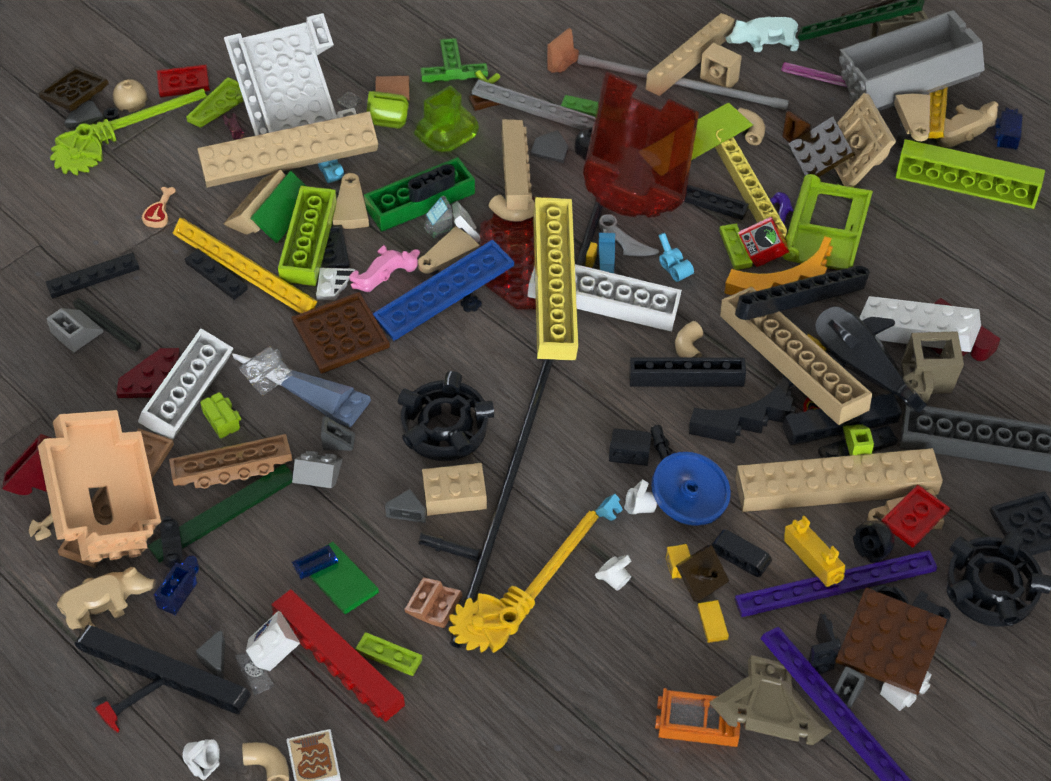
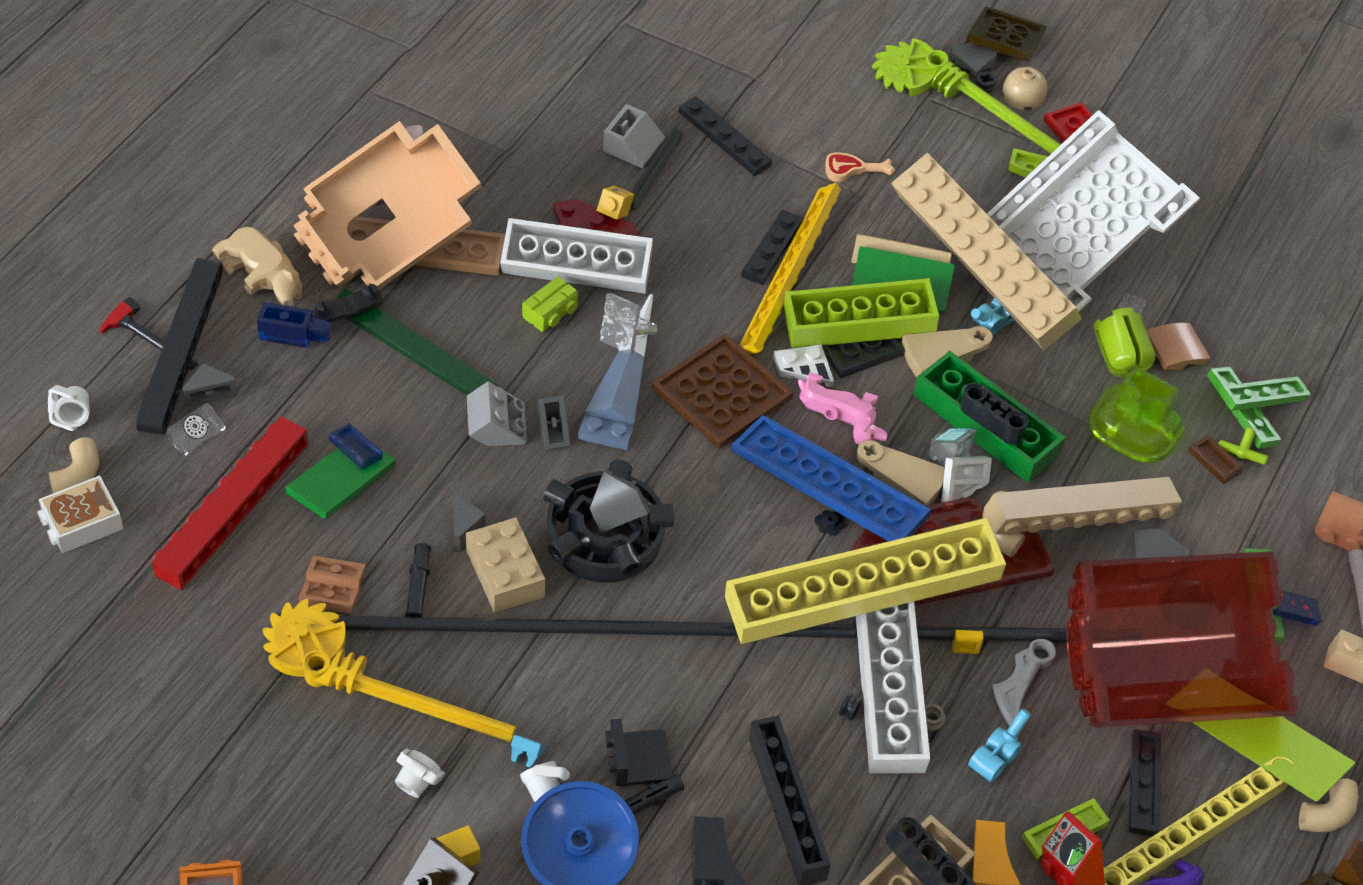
camera: 70 degrees right, 0 degrees up
medium nougat plate [169,434,293,489] -> none
white slope [246,611,300,671] -> none
lime plate [355,632,422,676] -> none
light grey tile [472,79,603,130] -> none
dark azure leg [598,233,615,274] -> none
tan cylinder [675,321,703,358] -> none
none -> dark grey slope [590,470,650,533]
none -> yellow brick [596,186,635,220]
none -> black bush [839,693,862,721]

